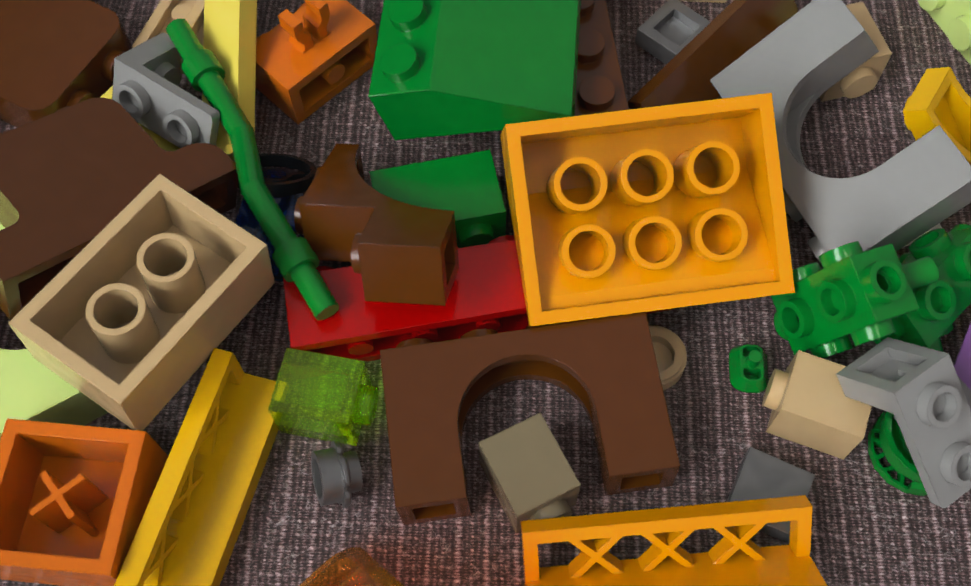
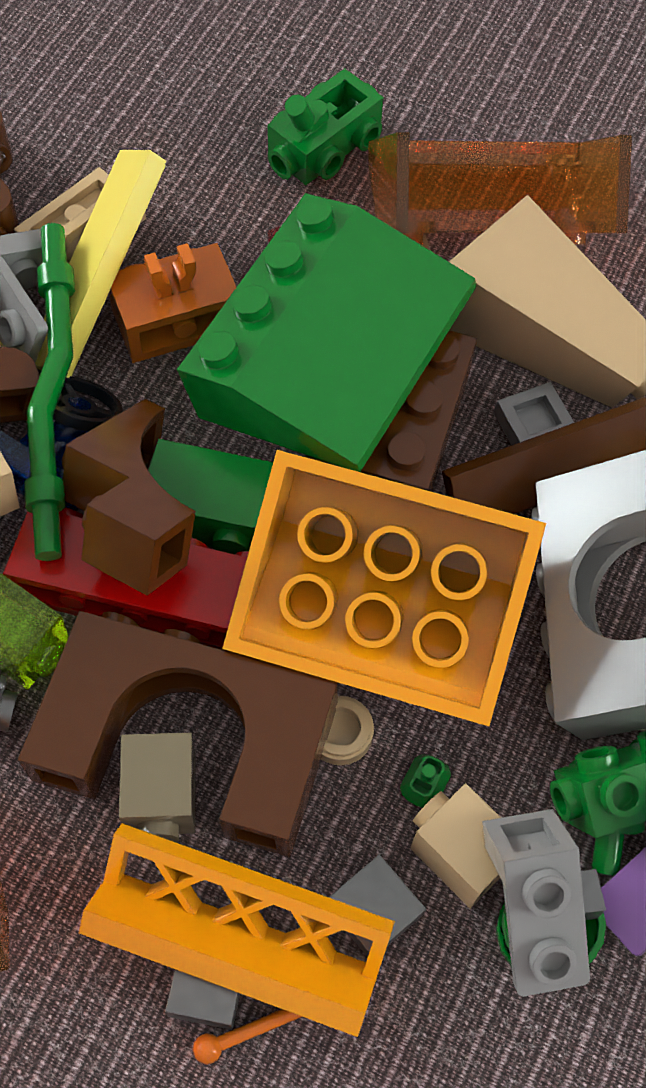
camera: 20 degrees right, 0 degrees up
green brick [771,241,939,358] -> none

